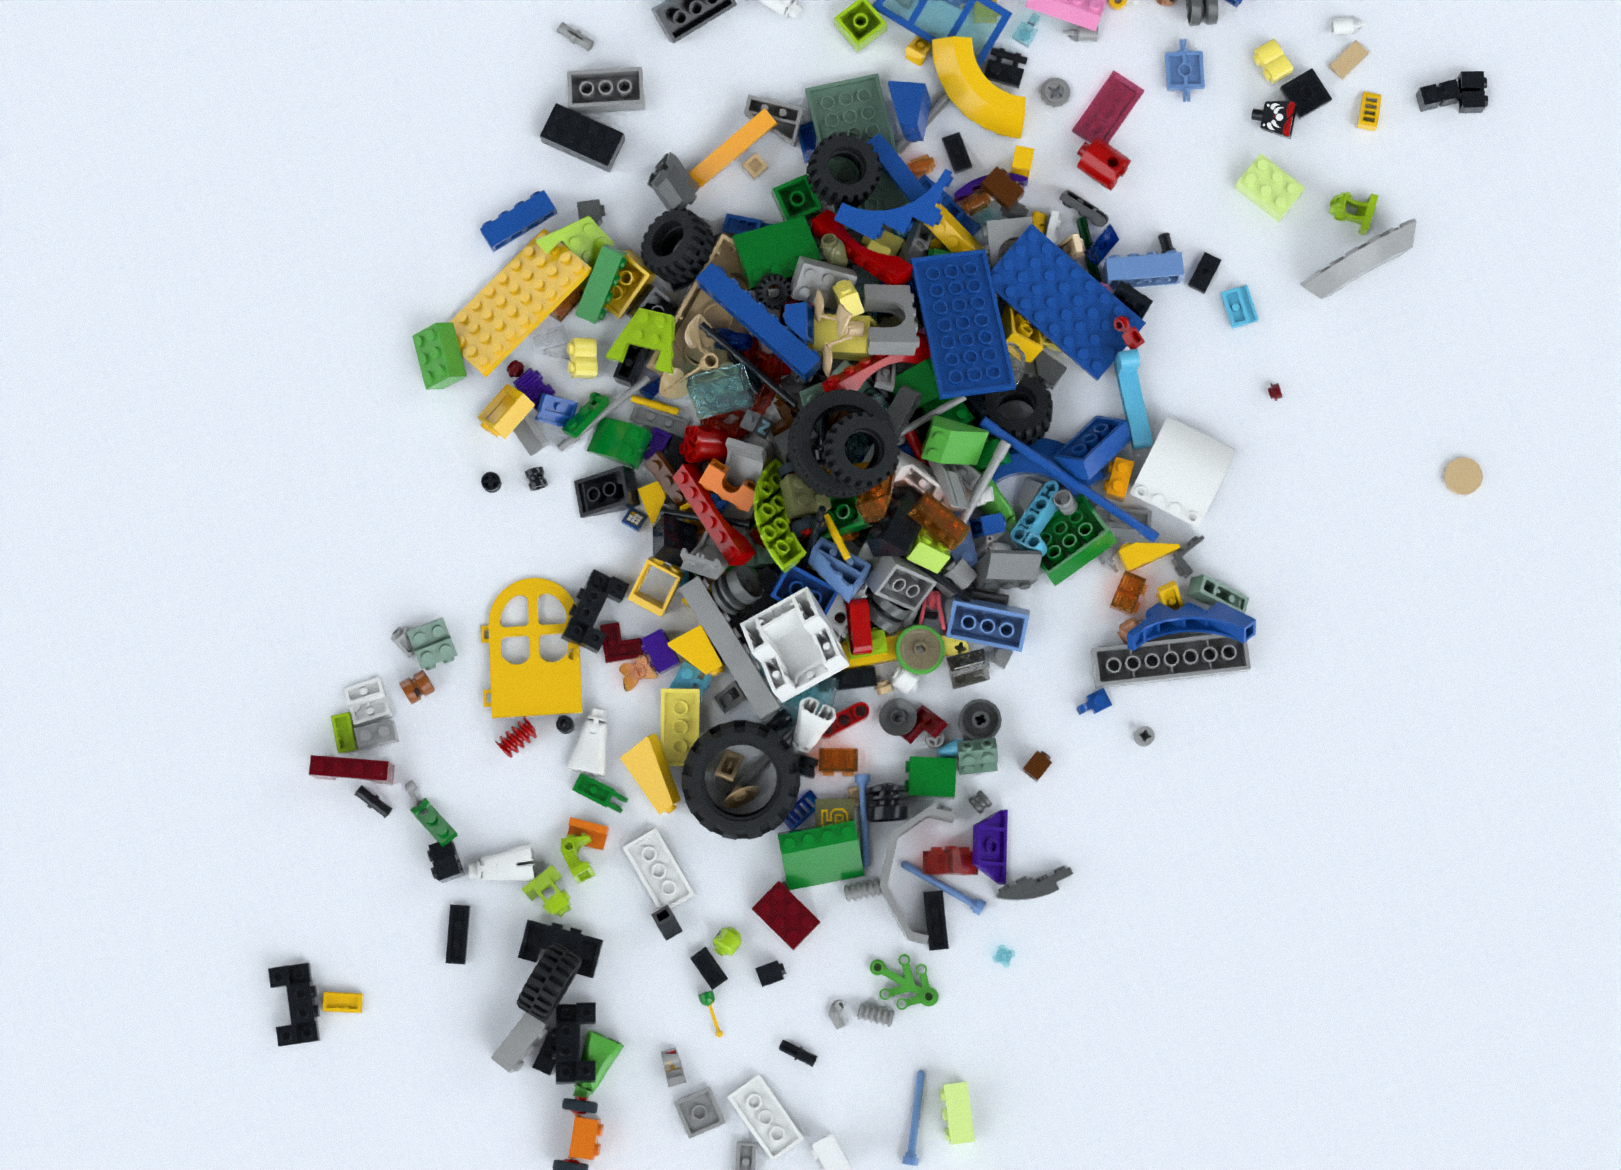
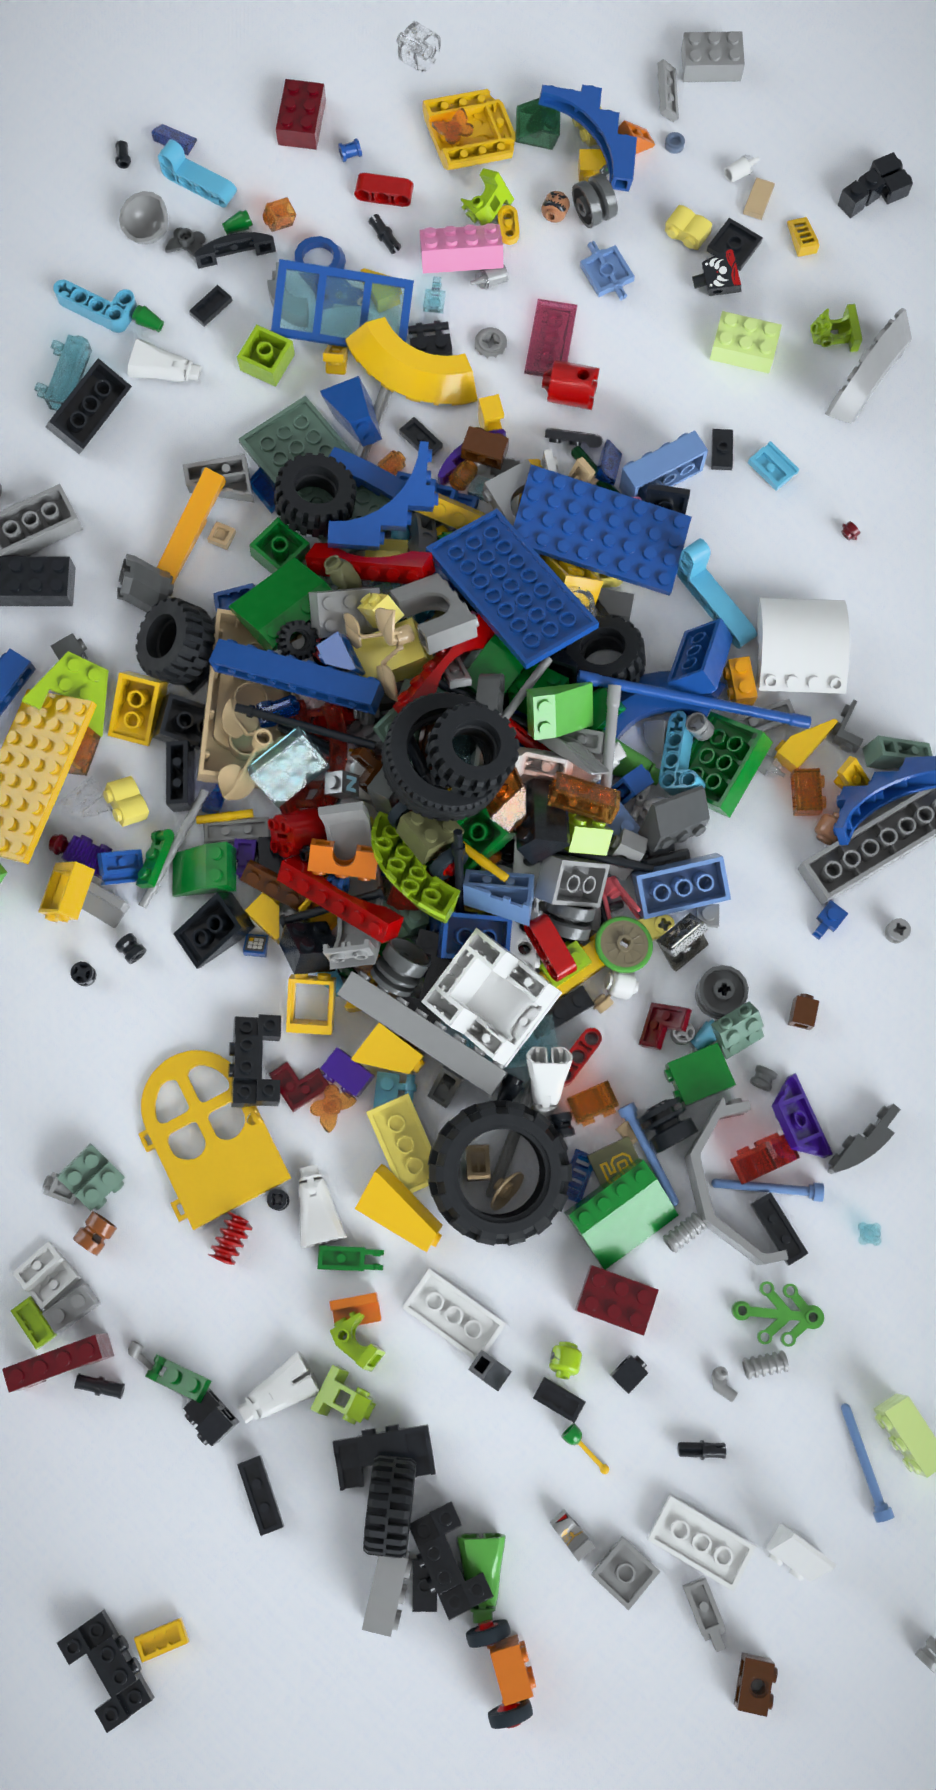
camera: 25 degrees left, 5 degrees down
green brick [575,244,628,324] -> none
lime wing [605,308,675,375] -> none
dark grey dish [879,698,917,736] -> none
red plate [1114,316,1145,350] -> none
black pin [1158,232,1176,254] -> none

